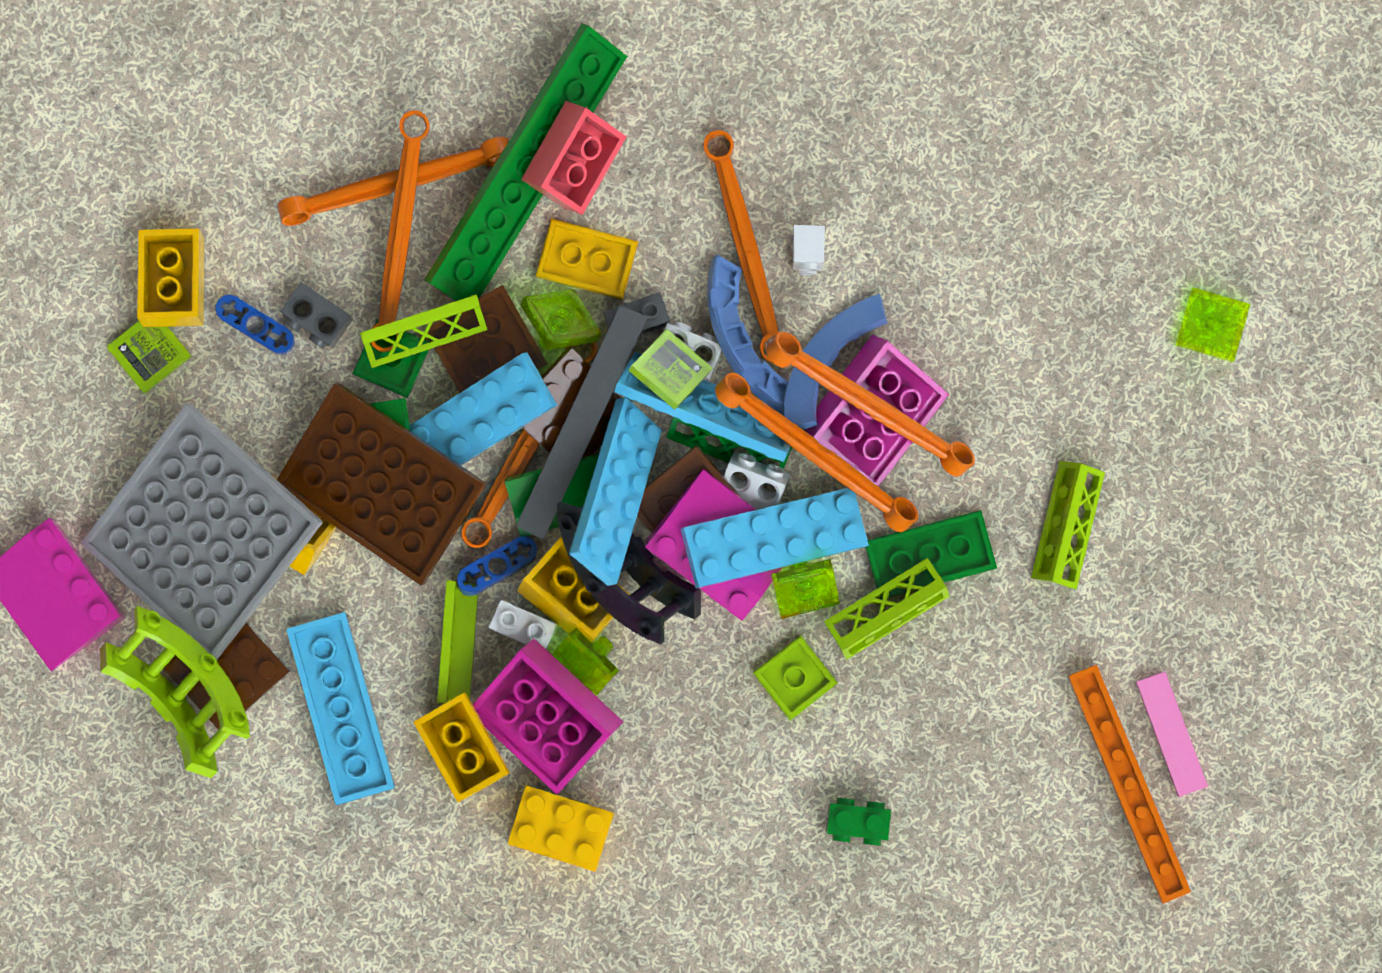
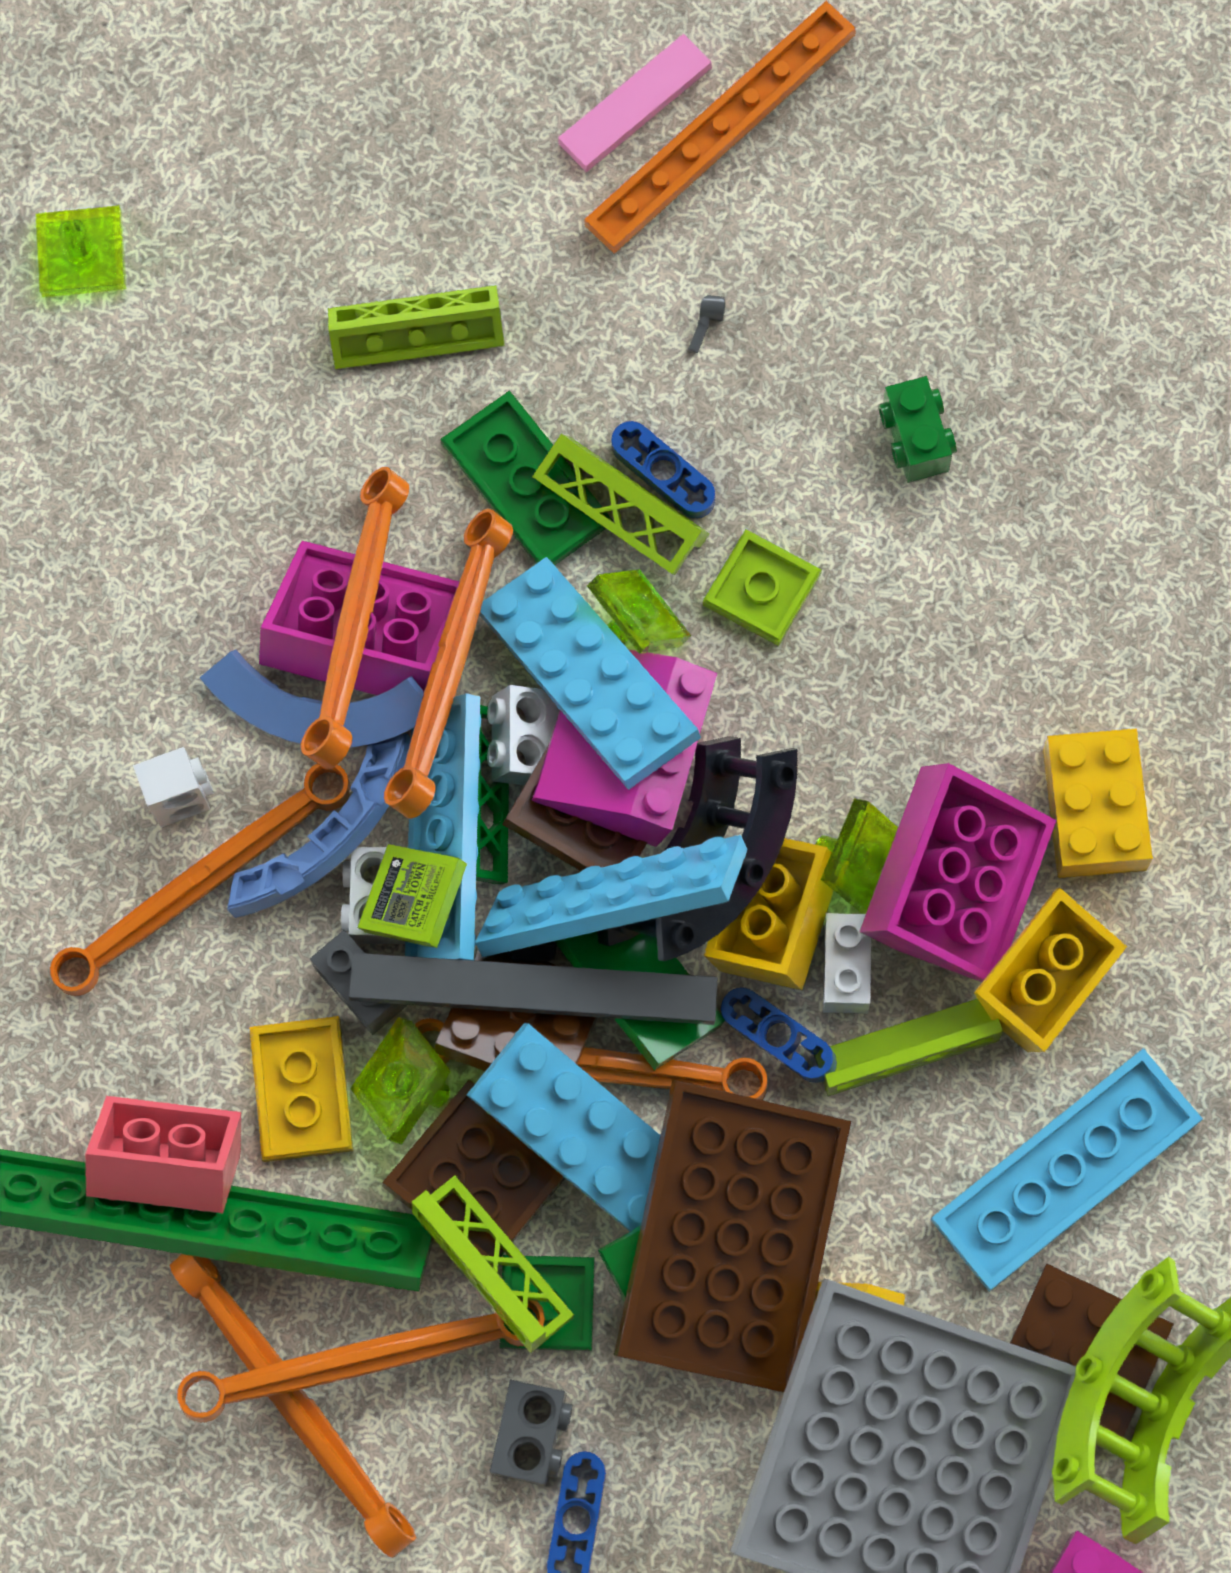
camera: 110 degrees left, 10 degrees down
none -> blue beam [611,421,715,518]
none -> dark grey hand [688,295,726,353]

